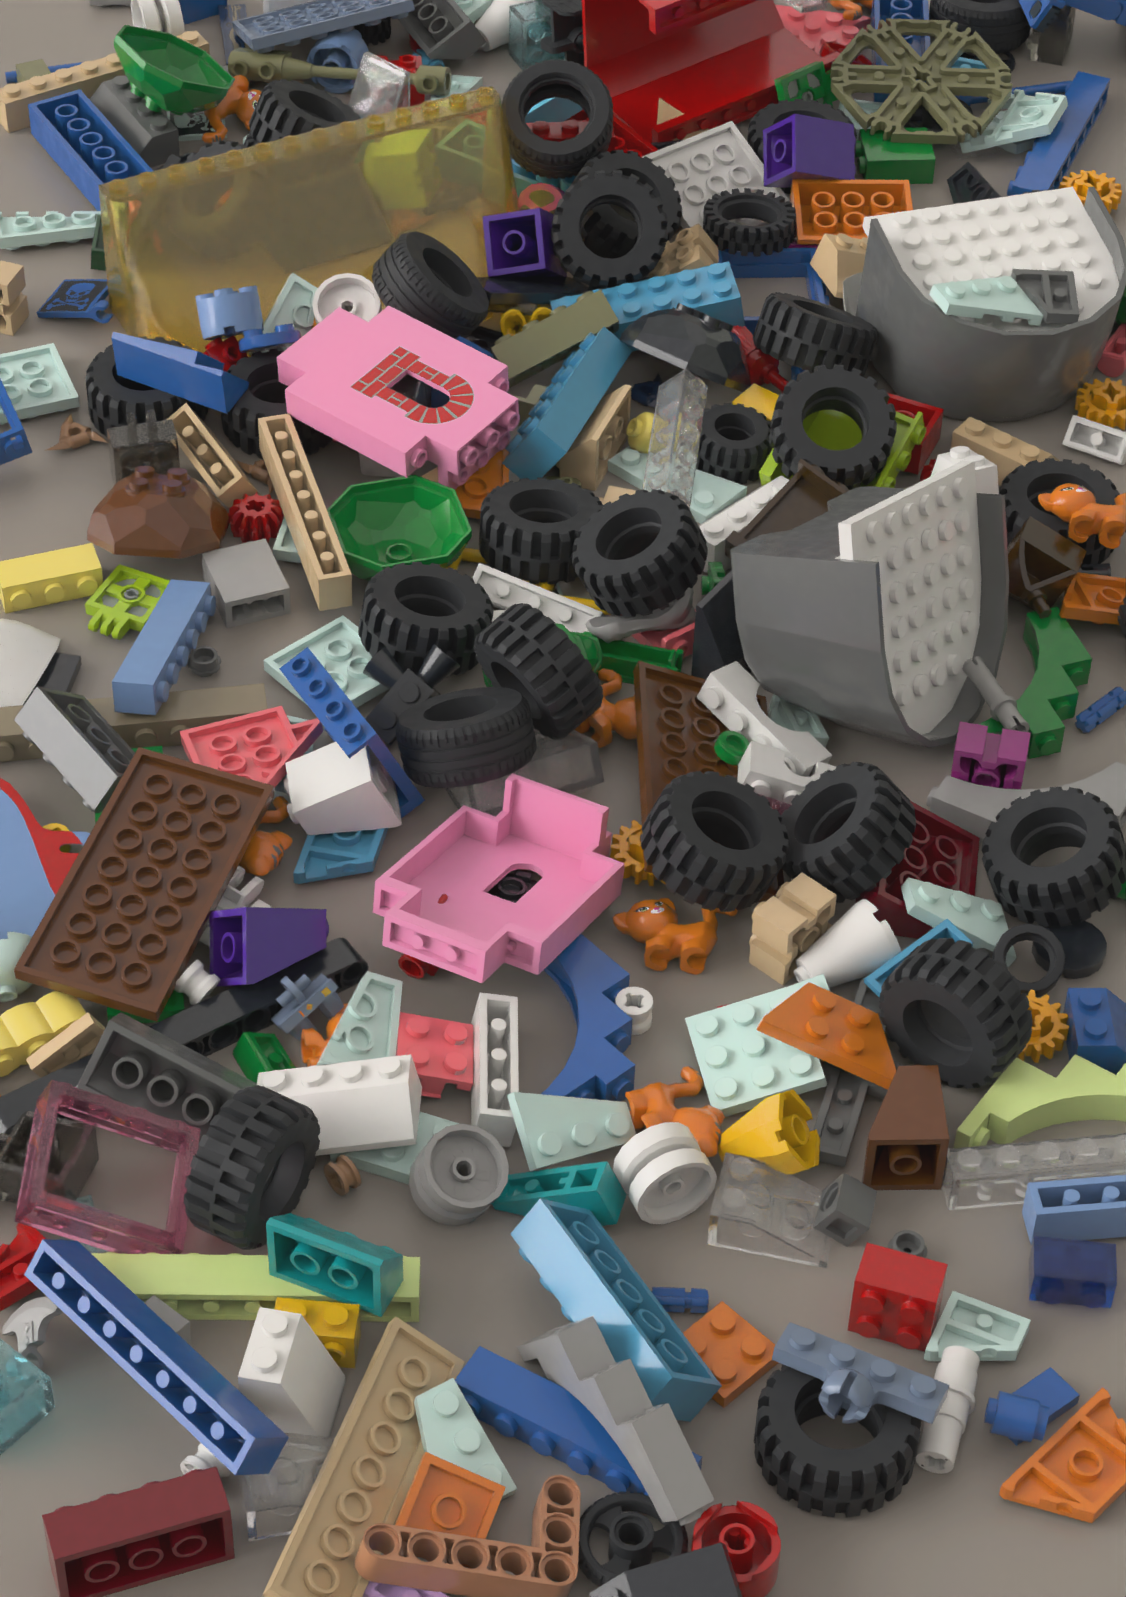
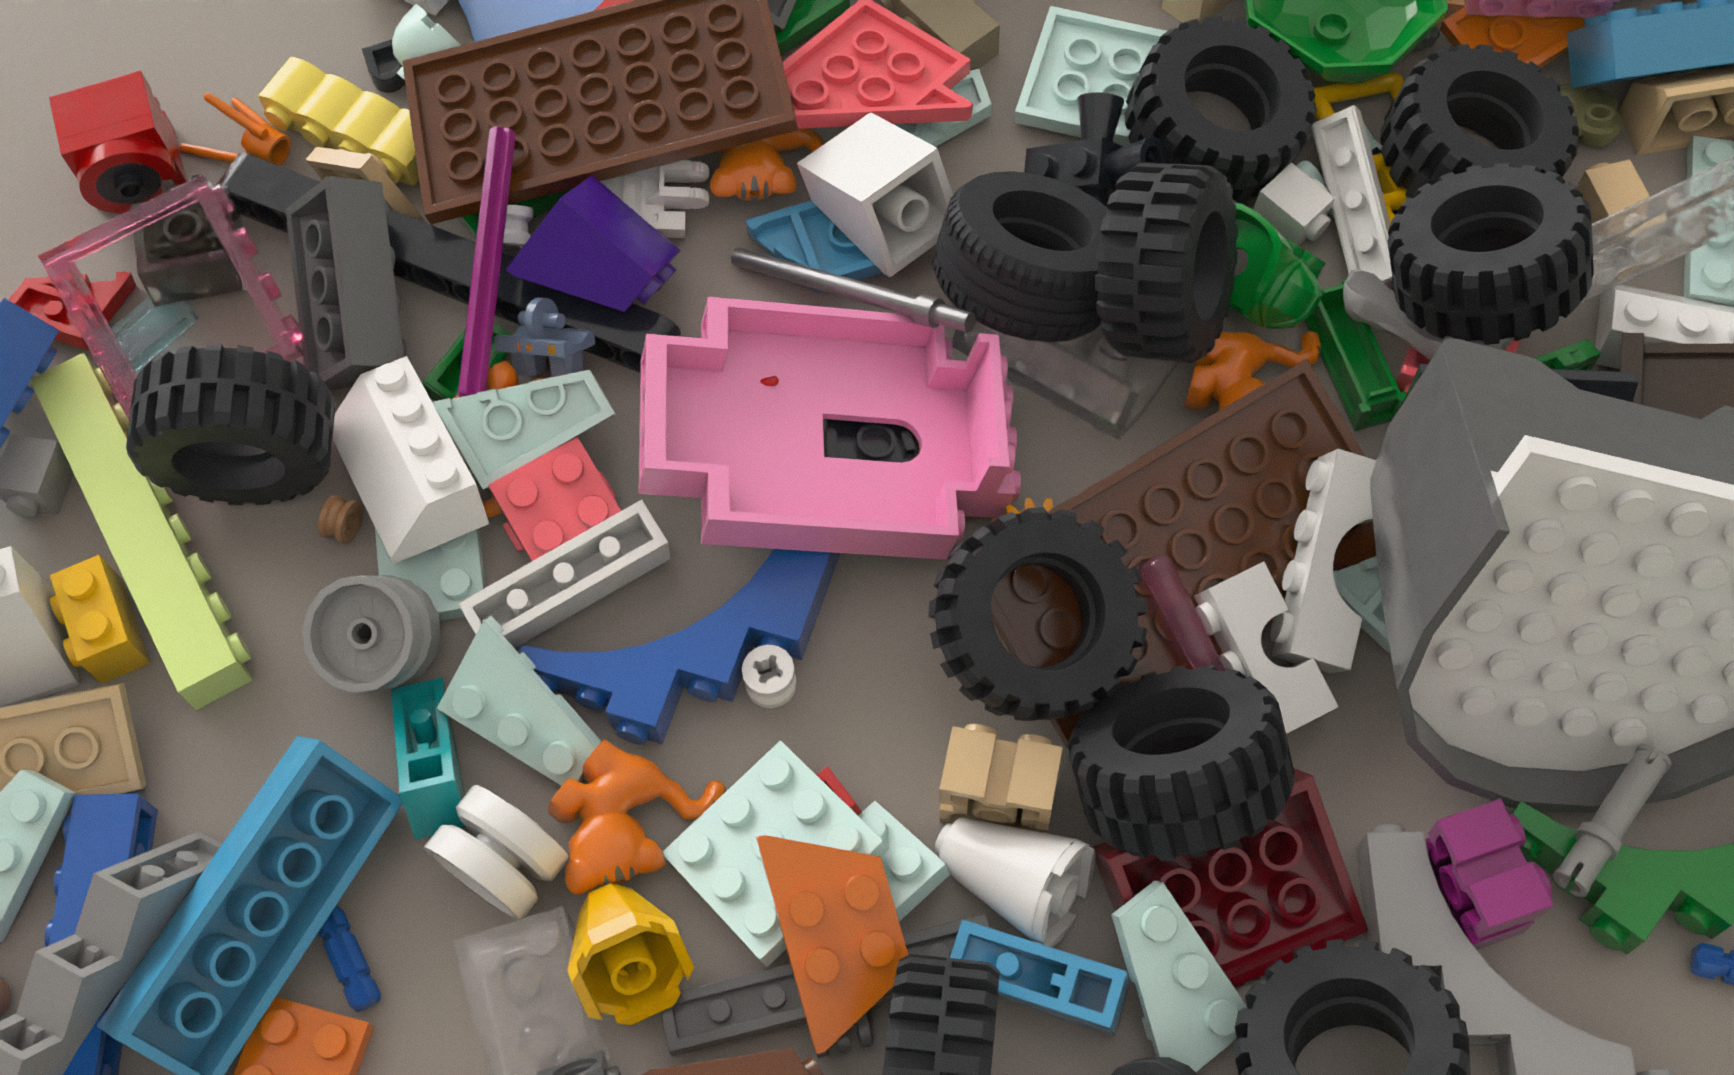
camera: 65 degrees right, 20 degrees up
teal slope [266,1213,403,1317] -> none
blue panel [279,647,425,819] -> none
orange animal [612,898,738,975] -> none
green tile [714,731,750,765] -> none
none -> magenta axle [458,126,516,397]
none -> flat silver bar [731,247,976,333]

